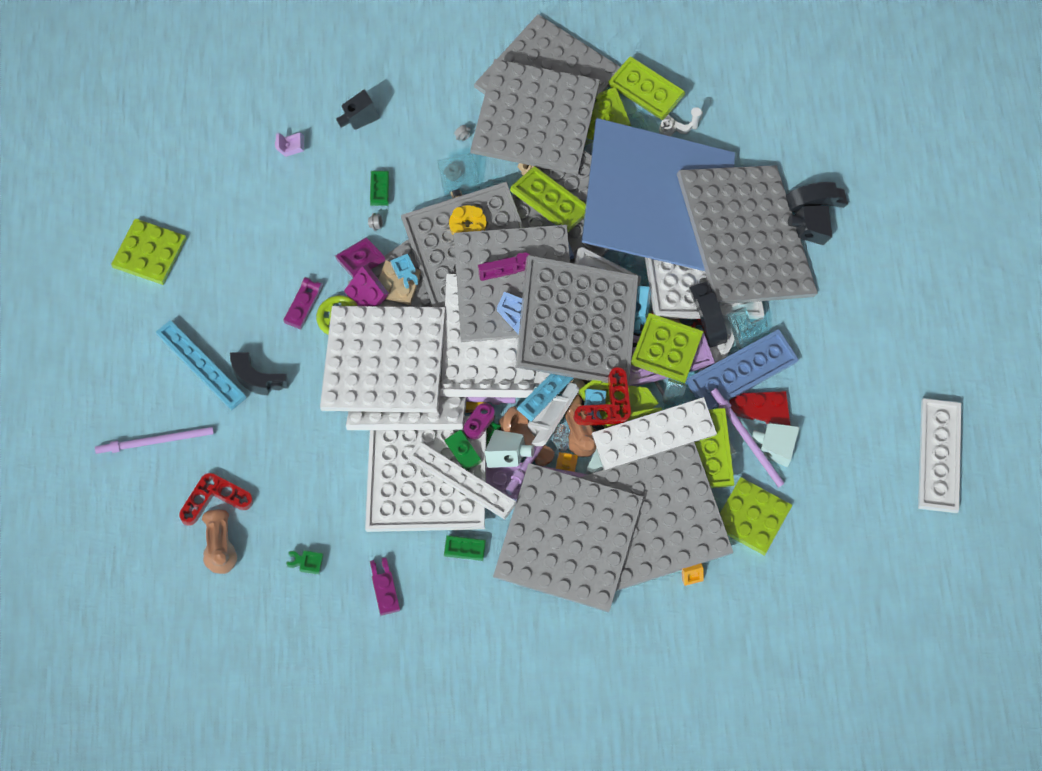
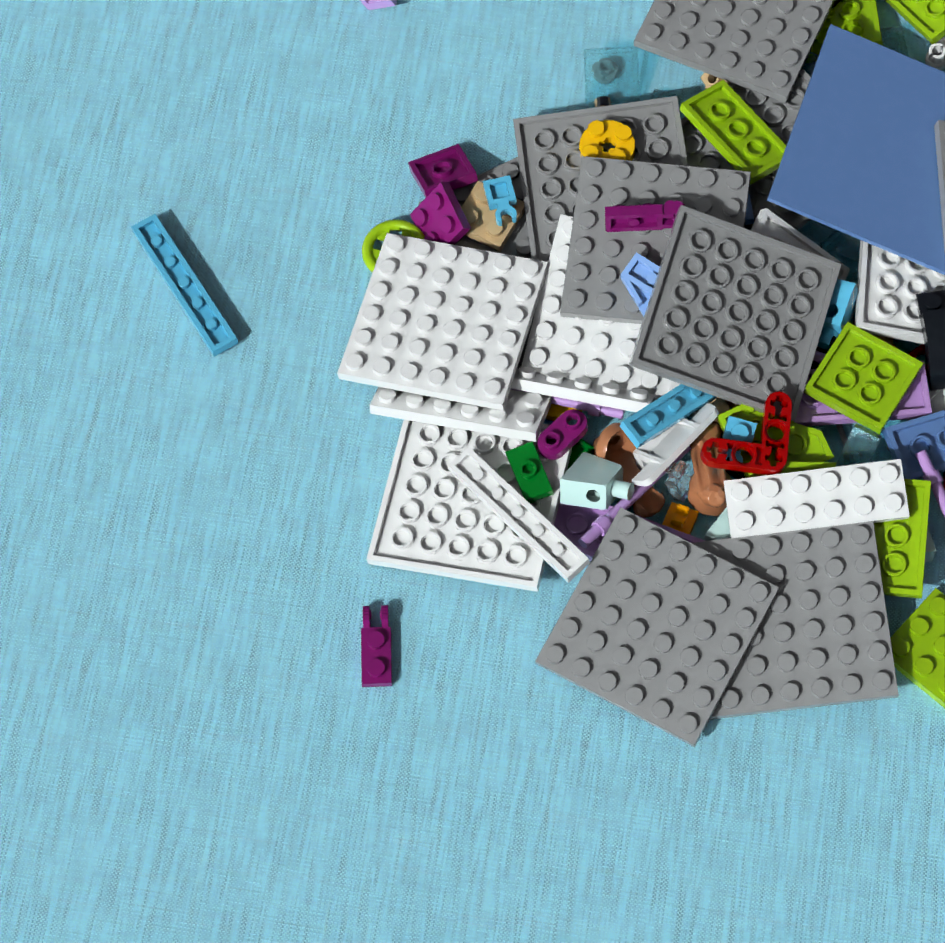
camera: 20 degrees right, 0 degrees up
lavender bar [95,427,214,454] -> none
lime plate [111,218,187,285] -> none
red beam [179,473,253,526] -> none
nougat hair [202,509,237,574] -> none
black arch [230,352,288,395] -> none
magenta plate [283,277,323,330] -> none
green plate [286,550,324,575] -> none
light grey plate [368,213,383,231] -> none
green plate [370,171,389,206] -> none
green plate [444,535,486,561] -> none
light grey plate [454,125,471,141] -> none
light orange tile [682,563,704,586] -> none

